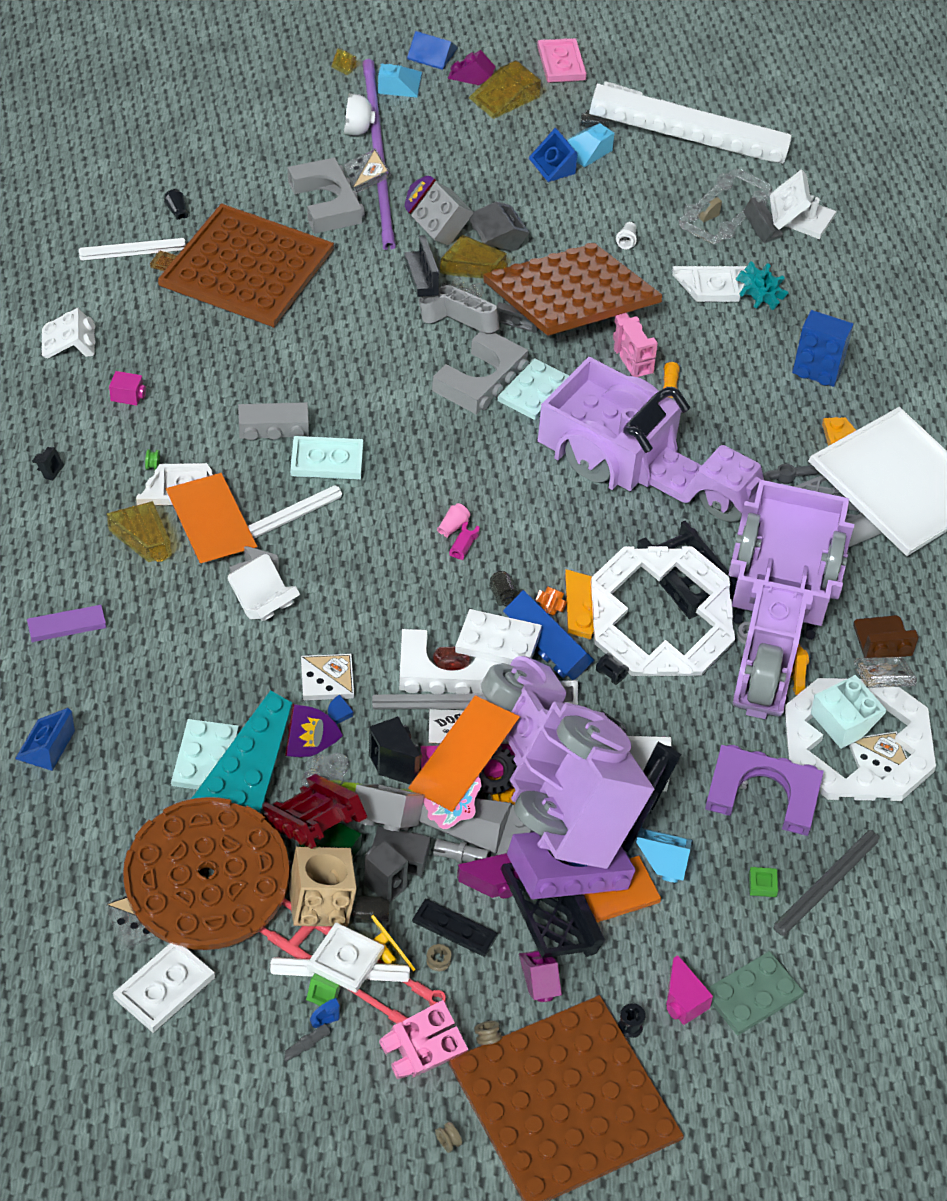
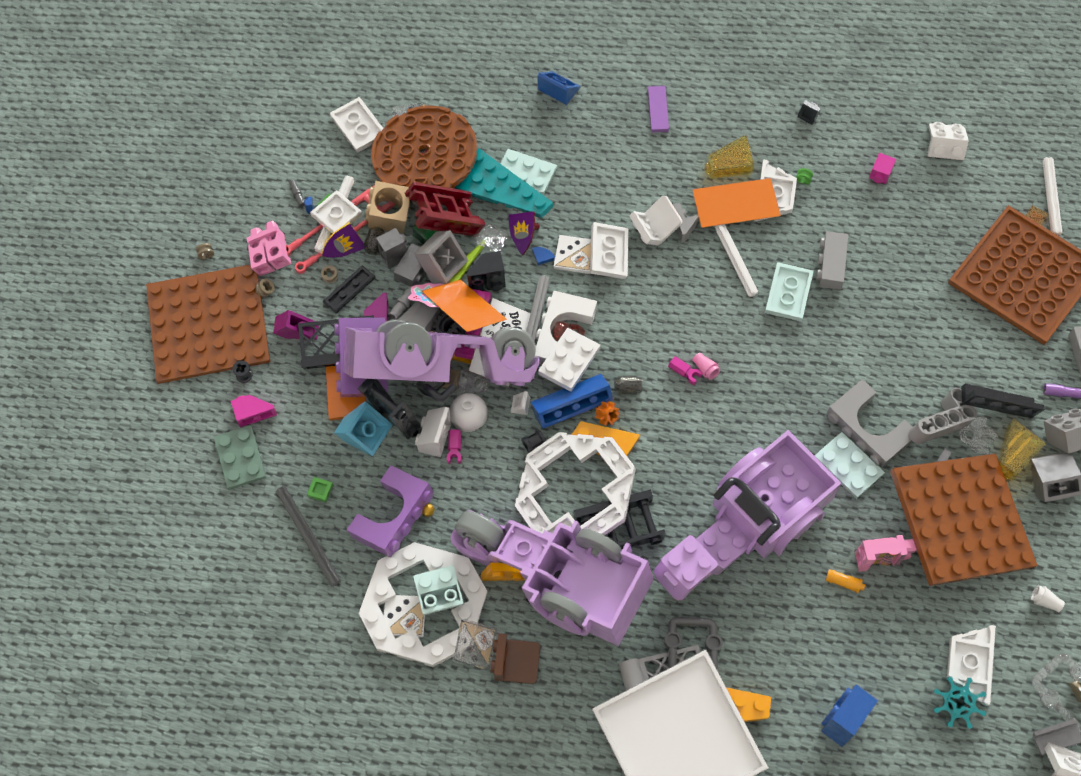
camera: 110 degrees right, 15 degrees up
none -> white plate [590,222,628,279]

